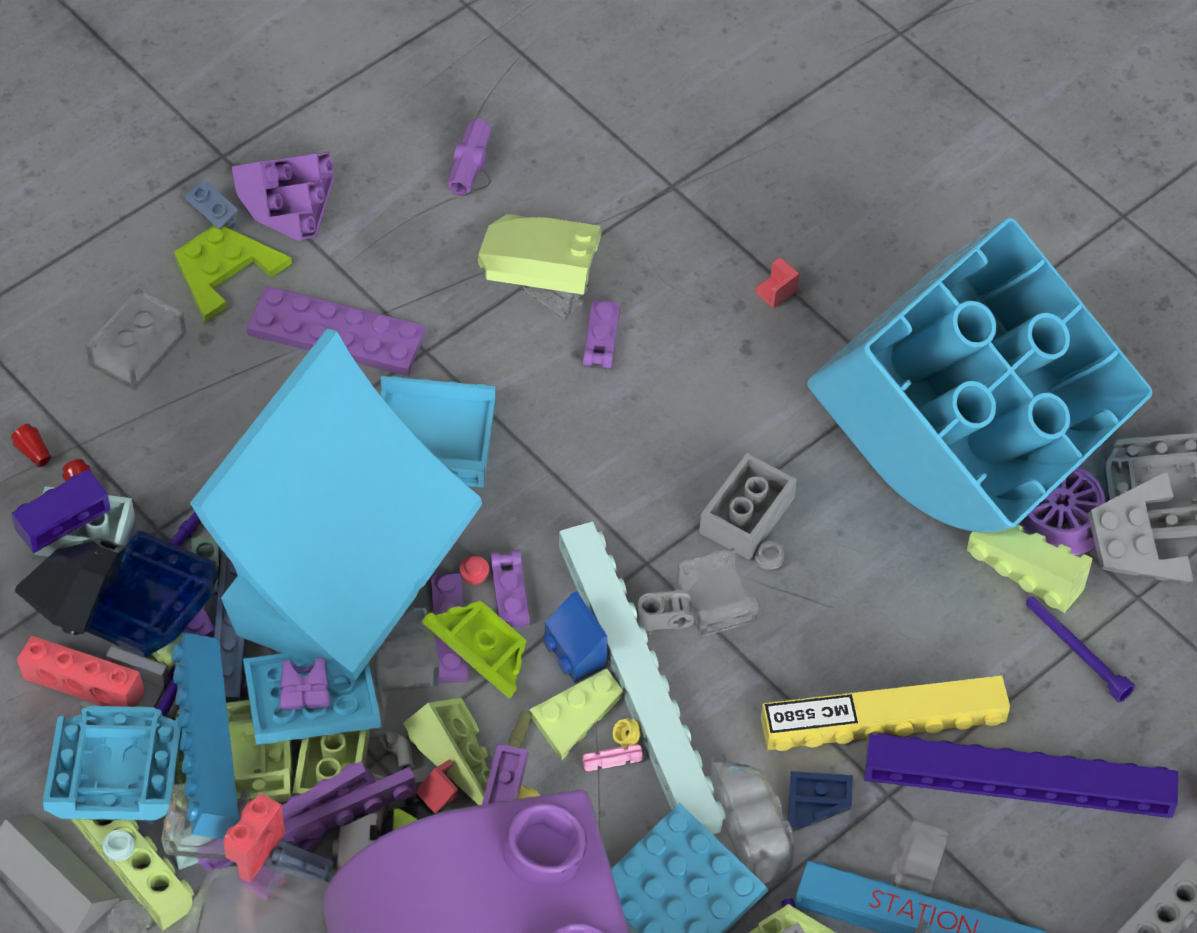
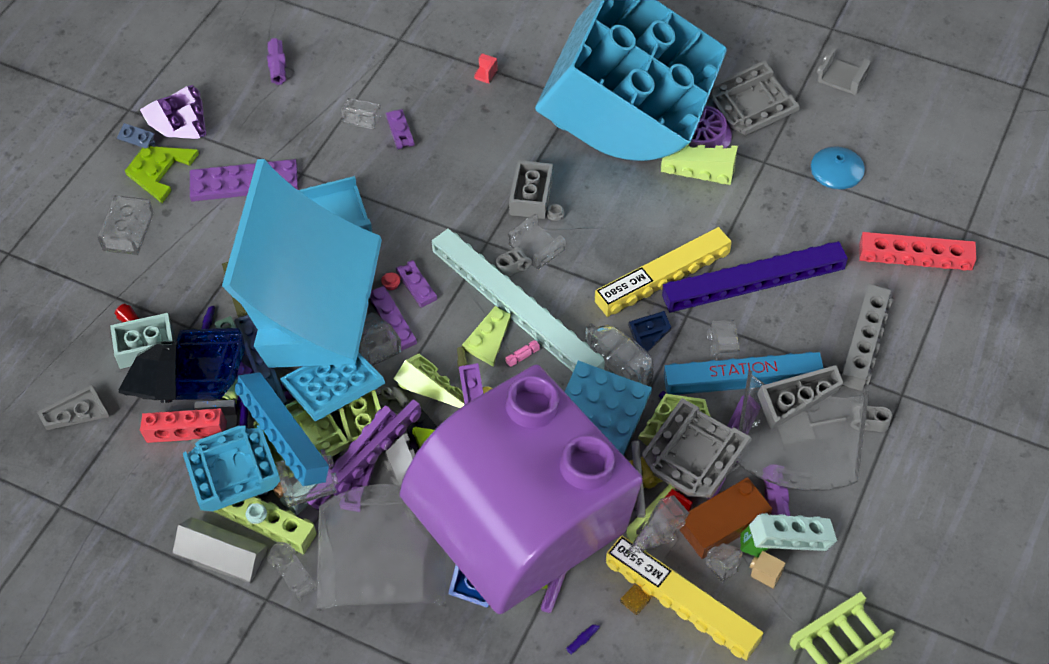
camera: 20 degrees left, 0 degrees up
red cone [11,424,52,467] -> none
dark purple brick [11,469,111,554] -> none
coral plate [223,793,286,883] -> none
sand blue hinge [264,841,334,891] -> none
medium lavender piece [280,658,330,710] -> none
coral panel [416,759,458,814] -> none
lime wing [422,601,526,699] -> none
yellowish green wedge [478,214,602,295] -> none
blue slope [542,591,608,683] -> none
light yellow plate [613,718,641,748] -> none
dark purple piece [1026,597,1135,702] -> none
light grey wing [1088,472,1194,585] -> none

